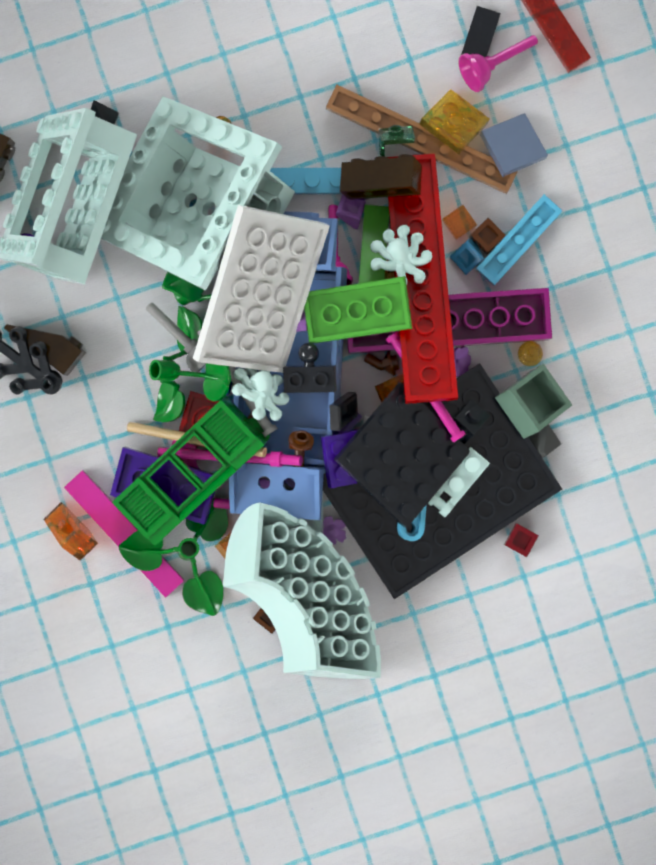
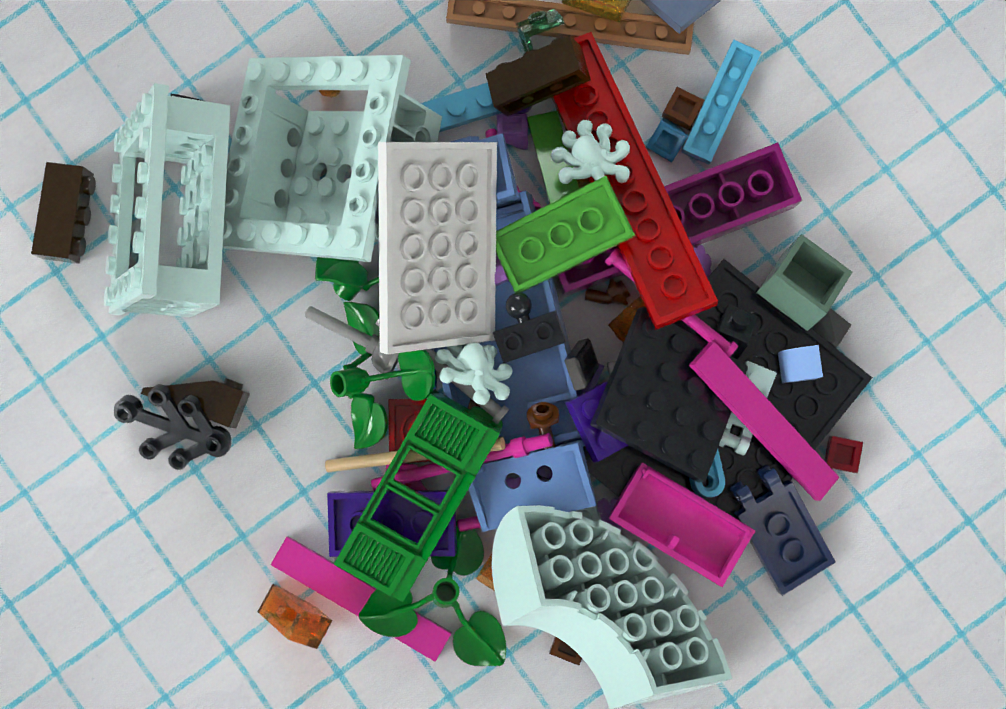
camera: 20 degrees left, 5 degrees down
clear orange tile [442,205,477,240] -> none
clear yellow plate [517,341,543,366] -> none
none -> dark pink container [609,463,755,587]
none -> dark pink tile [689,341,839,501]
none -> dark blue tile [730,465,836,596]
none -> light blue brick [778,345,823,384]

